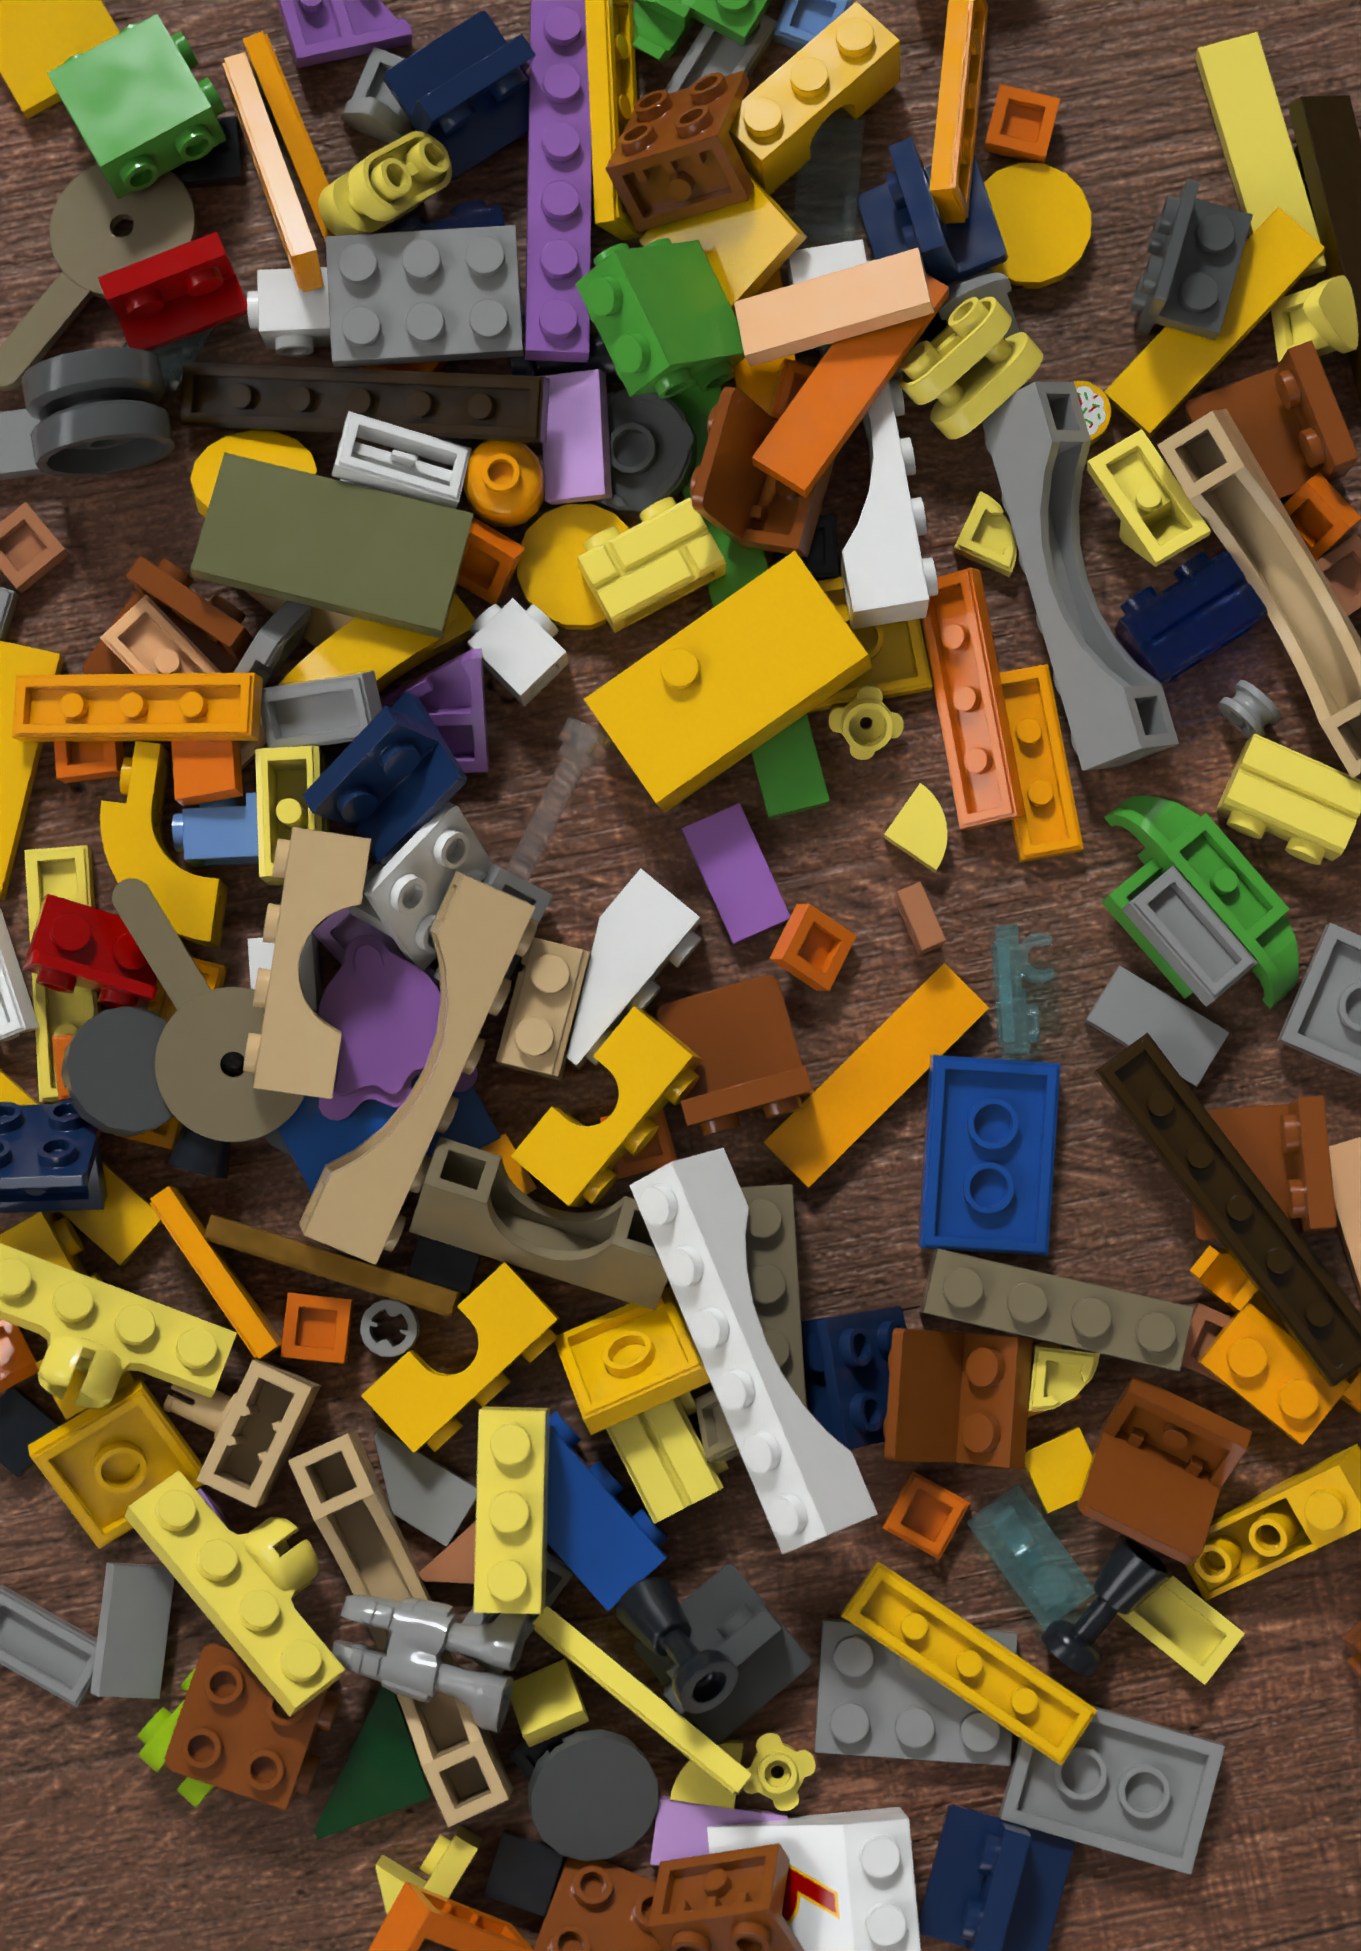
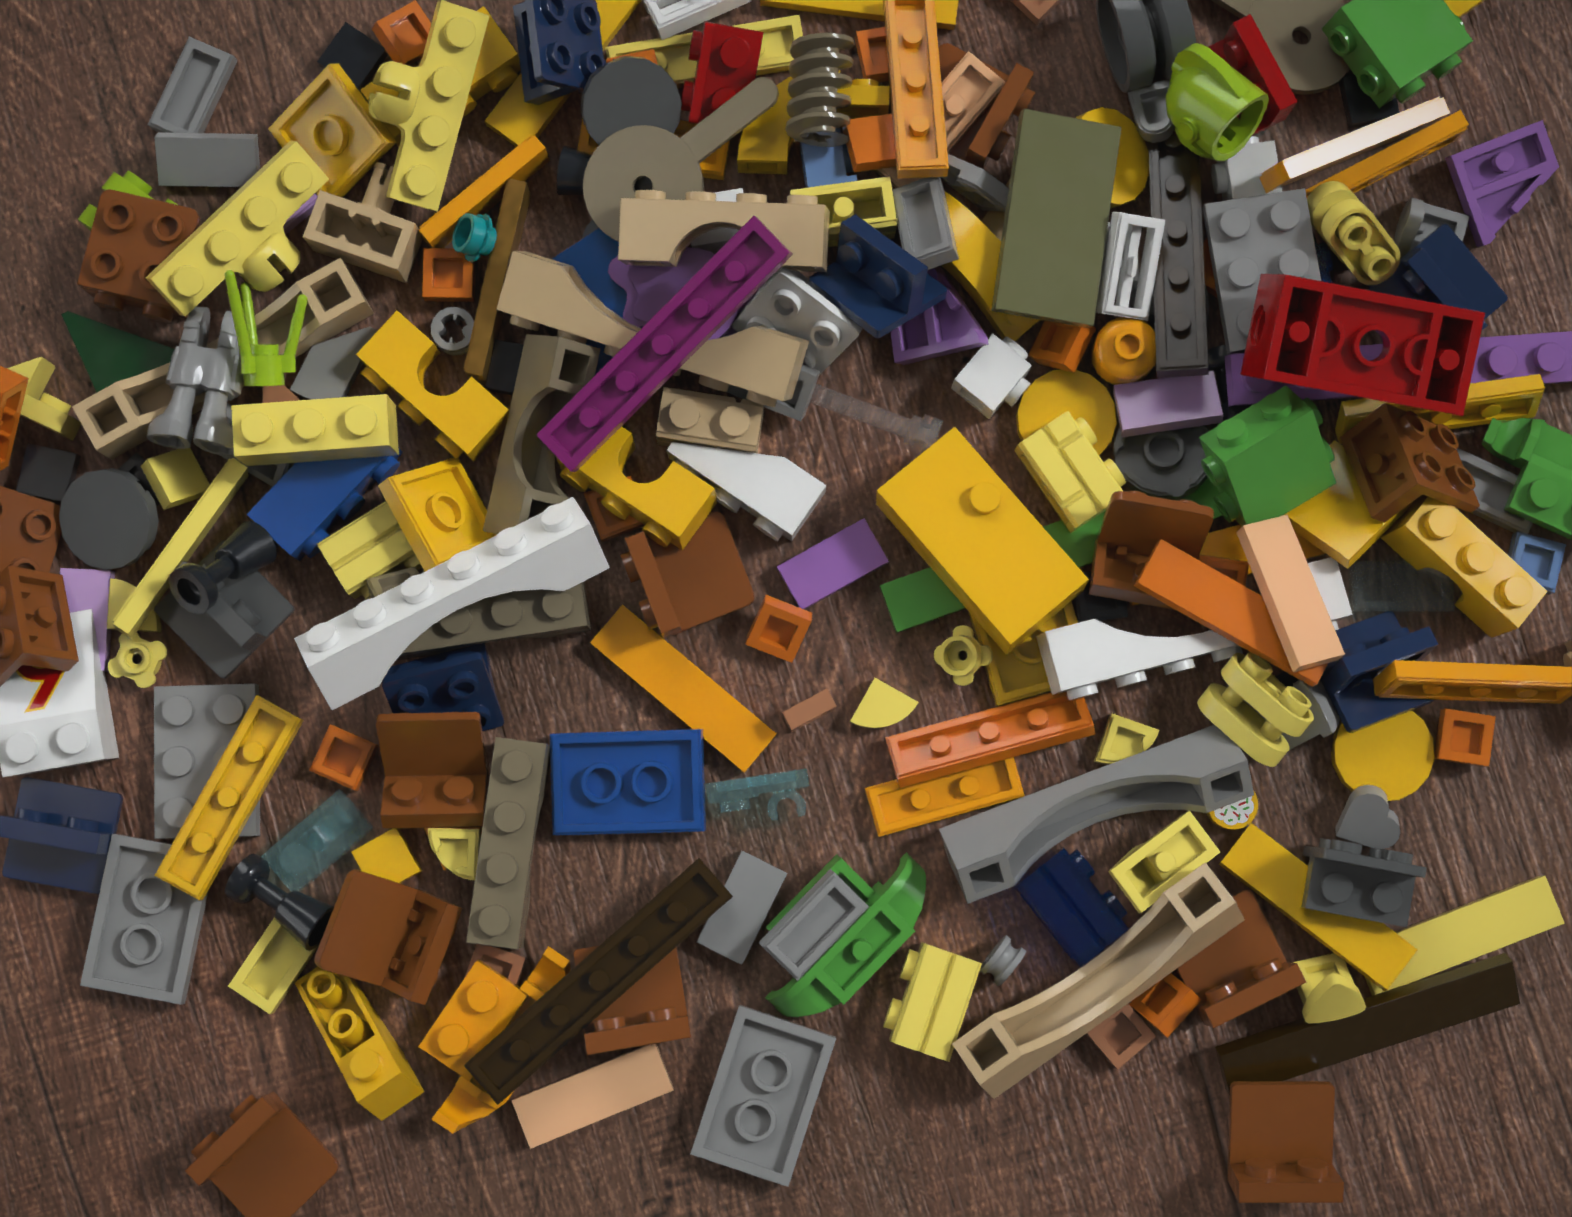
camera: 75 degrees right, 0 degrees up
none -> lime plant [225,270,308,386]
none -> teal plate [452,213,497,262]
none -> magenta plate [536,216,793,472]
none -> dark tan piece [785,33,854,147]
none -> light grey tile [1128,80,1175,143]
none -> lime helmet [1166,43,1269,161]
none -> red plate [1240,274,1485,416]
none -> light grey tile [1335,785,1400,849]

